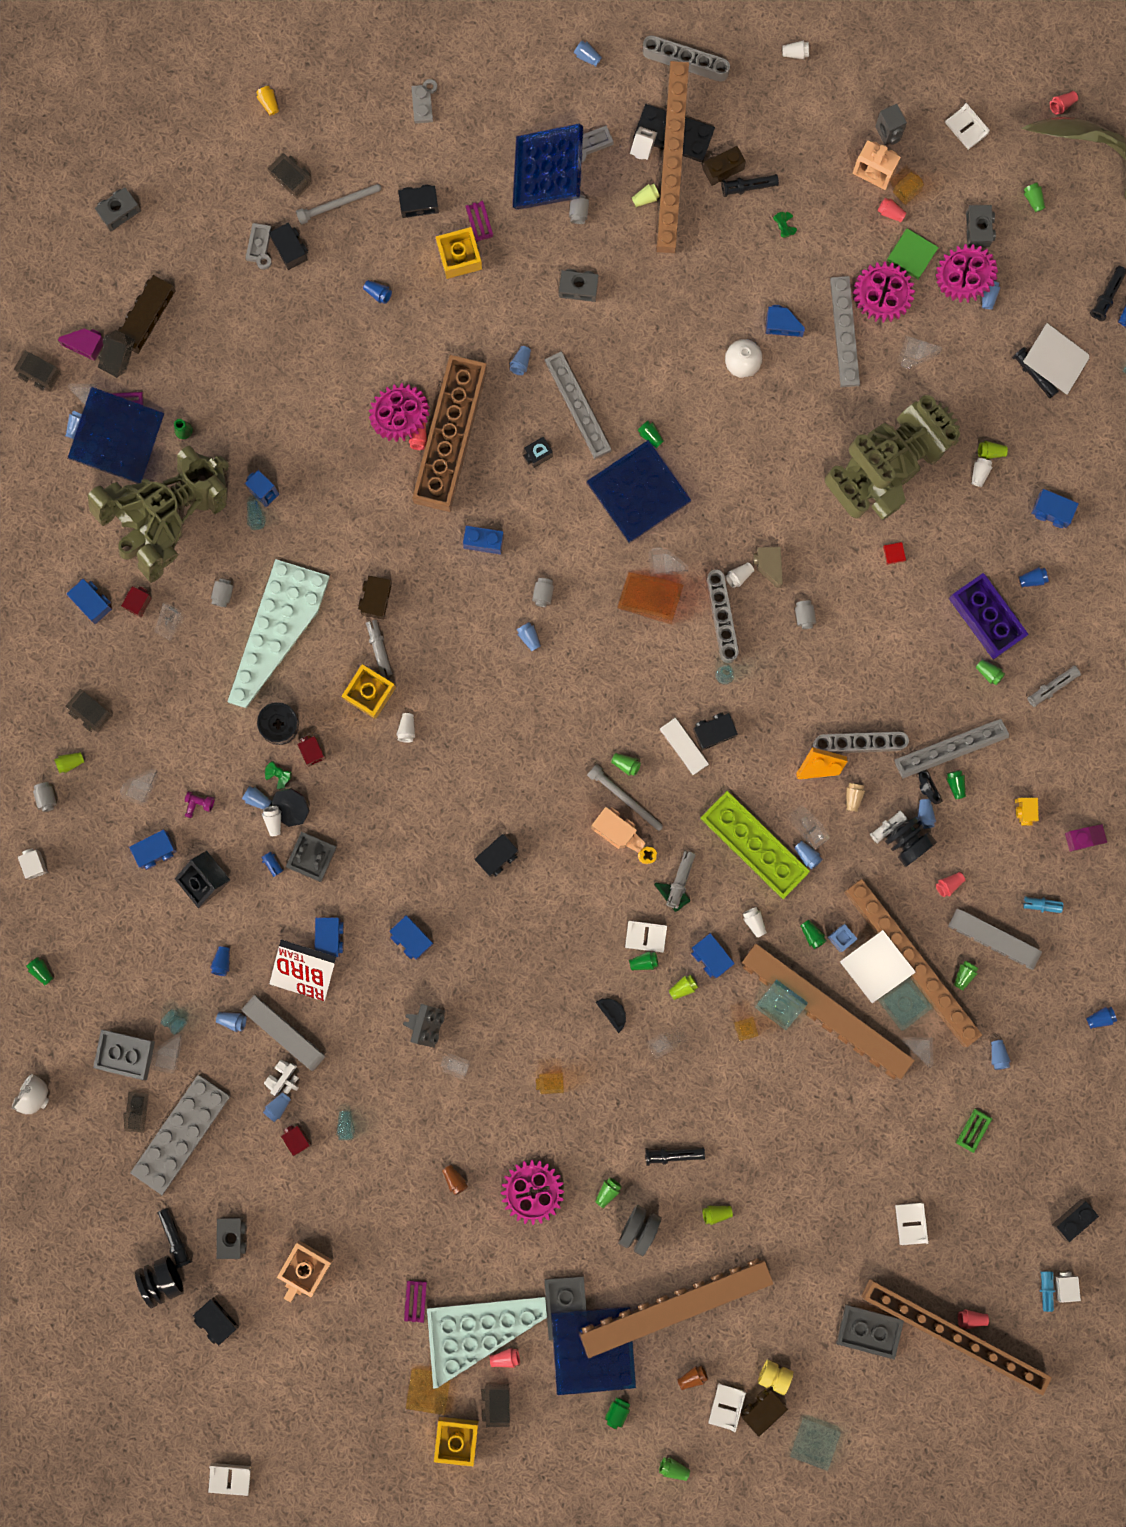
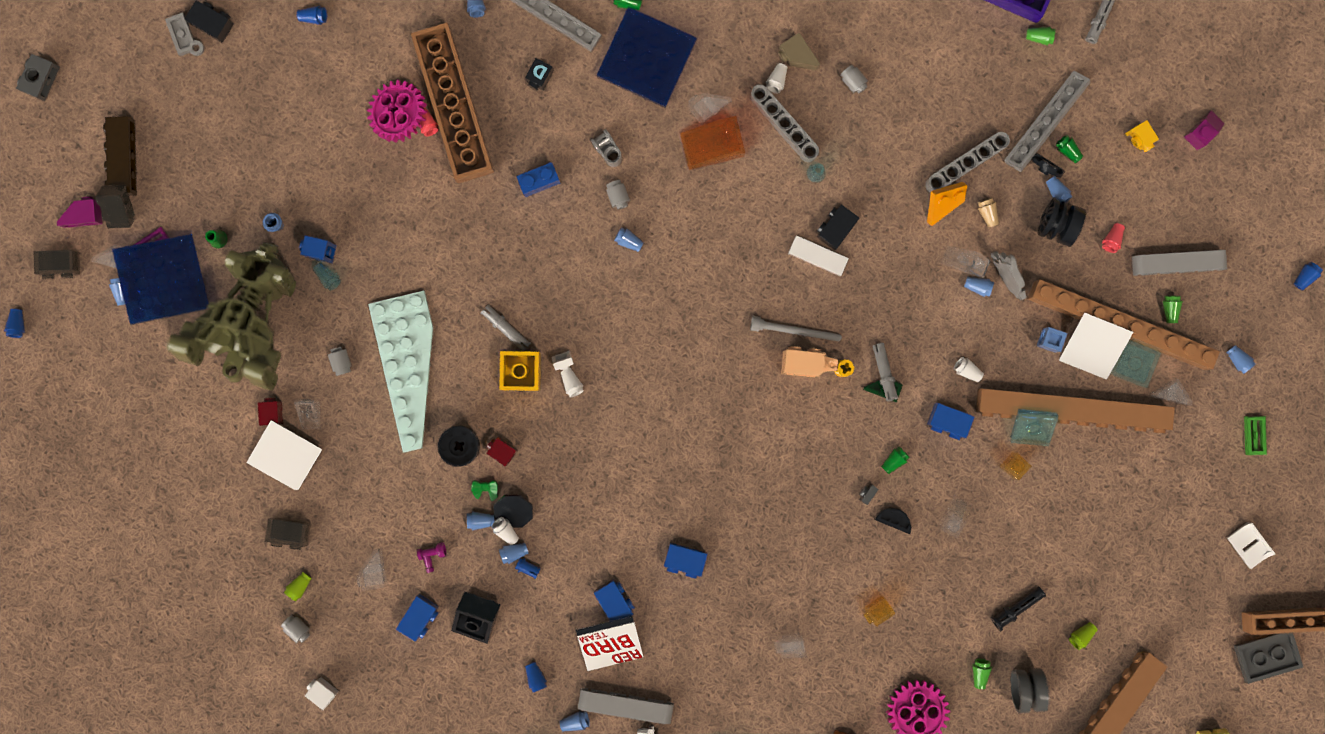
camera: 30 degrees left, 5 degrees up
blue brick [67,579,112,624] -> none
dark grey plate [286,832,337,883] -> none
dark brown brick [358,575,392,620] -> none
dark grey plate [403,1004,445,1048] -> none
black brick [474,834,519,877] -> none
bright green cone [611,753,641,776] -> none
white piece [625,921,667,953] -> none
lime cone [668,974,699,1000] -> none
lime plate [700,791,810,899] -> none
green cone [800,920,827,950] -> none
white pin [870,811,908,844] -> none
dark azure axle [1023,896,1063,913] -> none
none -> white sticker [247,420,322,490]
none -> medium blue cone [263,213,284,232]
none -> medium blue cone [499,543,529,564]
none -> white plate [552,350,573,371]
none -> light grey piece [590,129,622,167]
none -> dark grey plate [859,484,879,505]
none -> light grey tile [991,251,1027,300]

